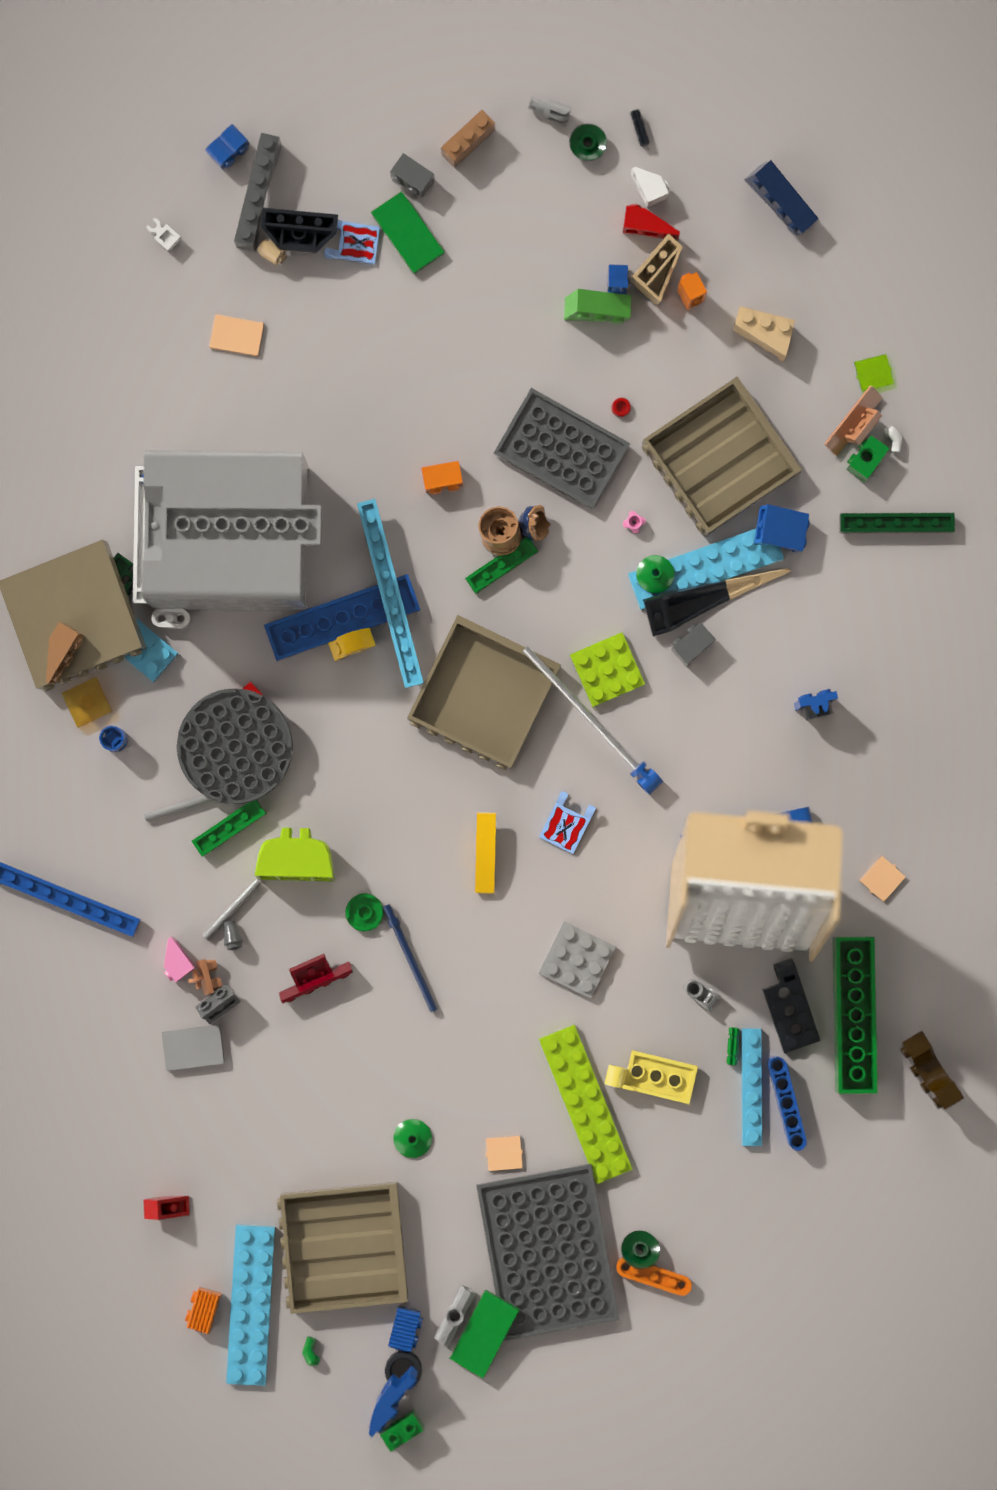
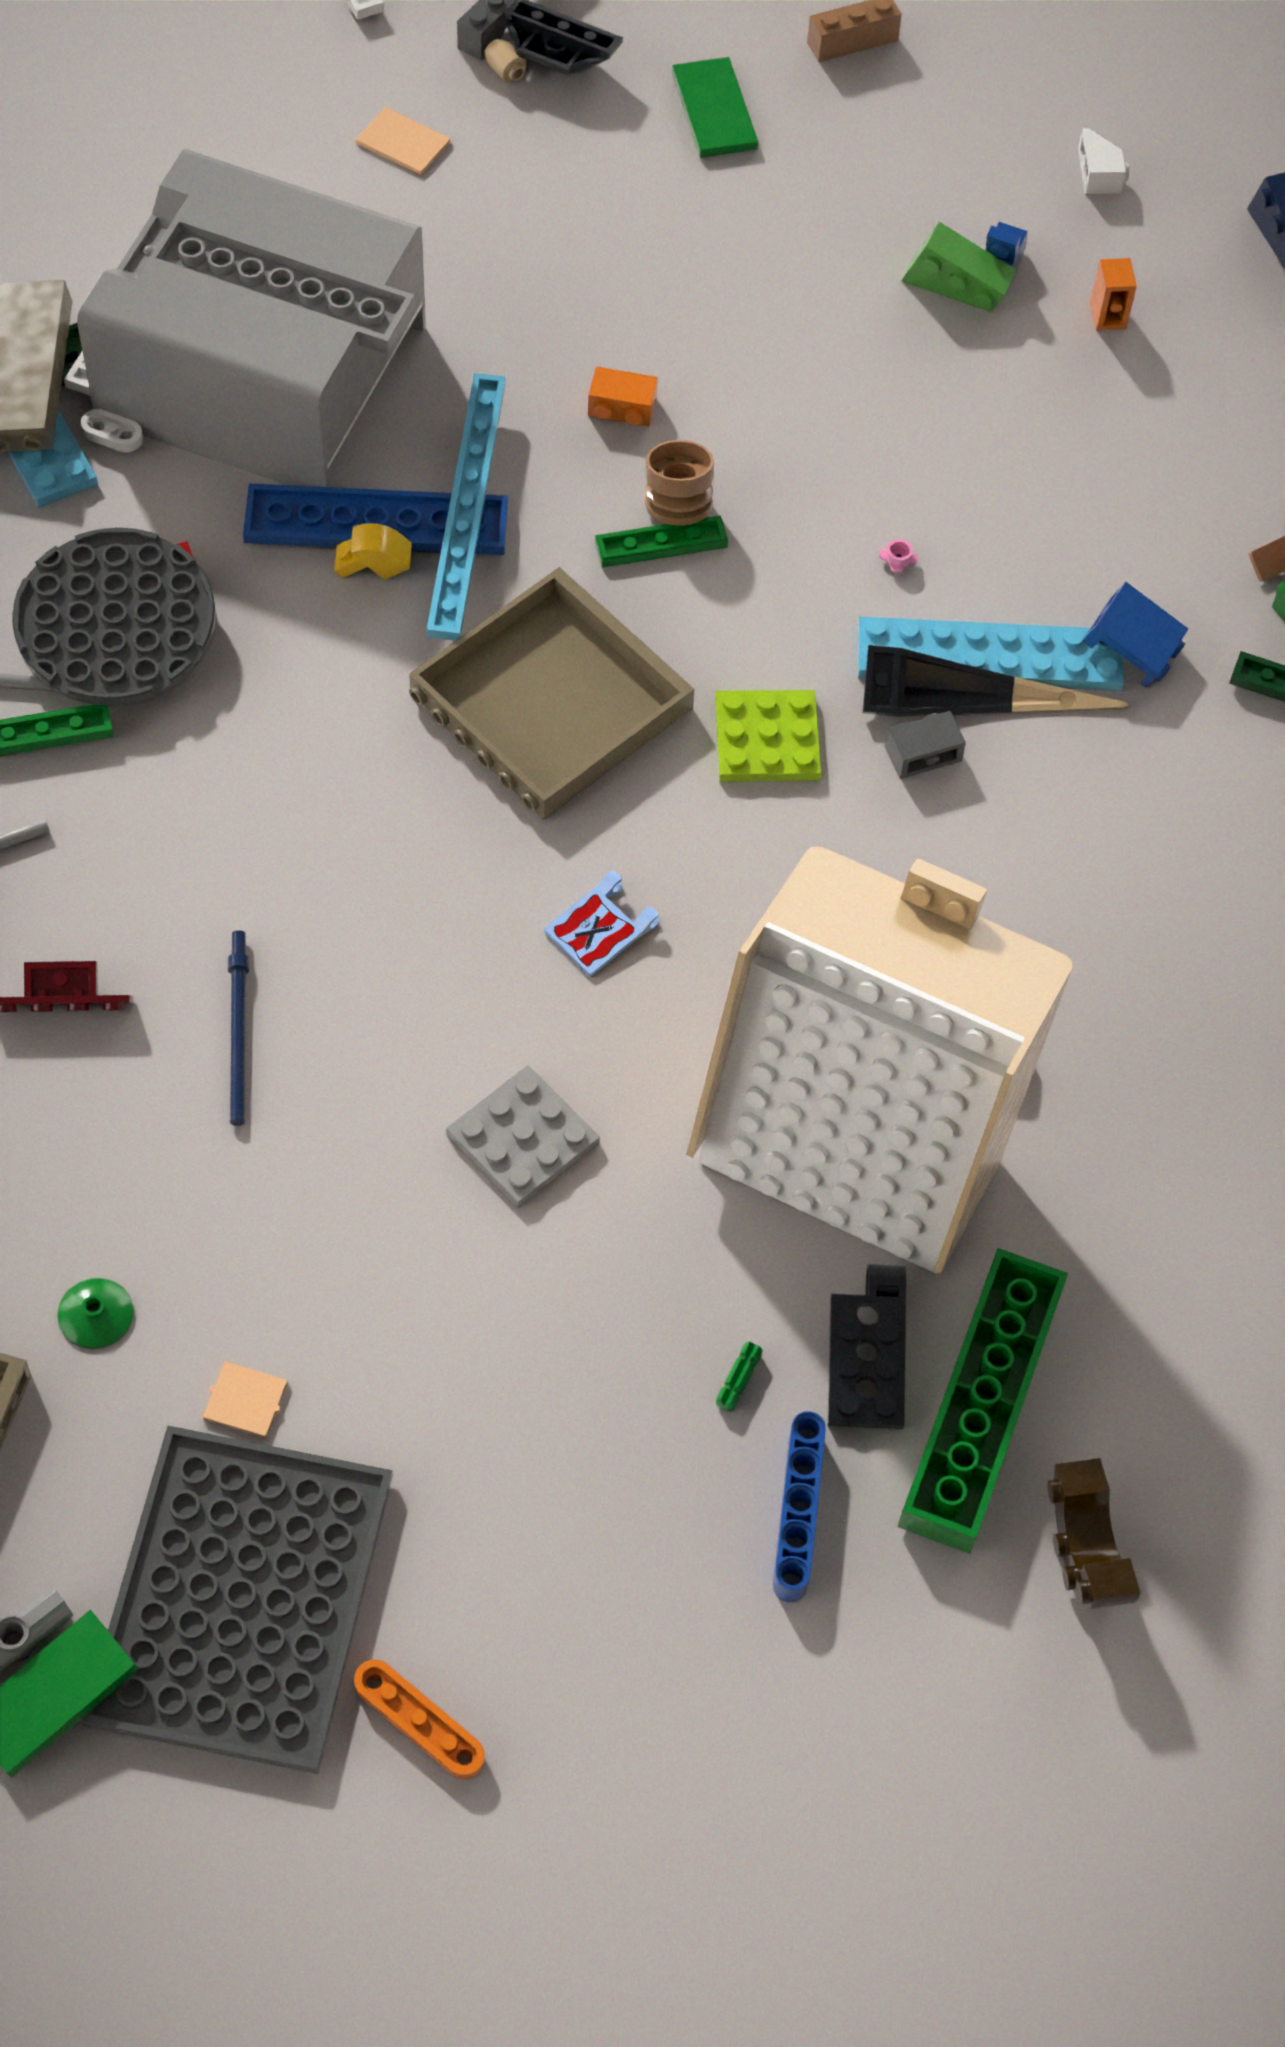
camera: 20 degrees right, 25 degrees down
lime hips [255,827,335,882] -> none
flag [324,220,380,265] -> none
green tile [345,893,384,932] -> none
dark grey brick [390,153,435,198] -> none
yellow slope [475,813,496,893] -> none
dark grey plate [494,388,630,510] -> none
medium nougat hair [518,505,551,541] -> none
flat silver piece [522,646,663,795] -> none
light grey arm [528,97,571,125] -> none
lime plate [539,1025,633,1184] -> none
dark green dish [569,124,607,161] -> none
light yellow hinge [605,1050,698,1104] -> none
red tile [611,398,631,417] -> none
dark green dish [621,1230,660,1269] -> none
red slope [622,204,680,241] -> none
tan wedge [628,234,683,305] -> none
black axle [630,109,650,147] -> none
green dish [636,555,674,593] -> none
dark tan panel [642,376,802,536] -> none
light grey piece [684,979,722,1012] -> none
tan wedge [733,306,795,361] -> none
medium azure plate [741,1028,762,1146] -> none
blue piece [794,689,838,720] -> none
light nougat piece [859,856,905,902] -> none

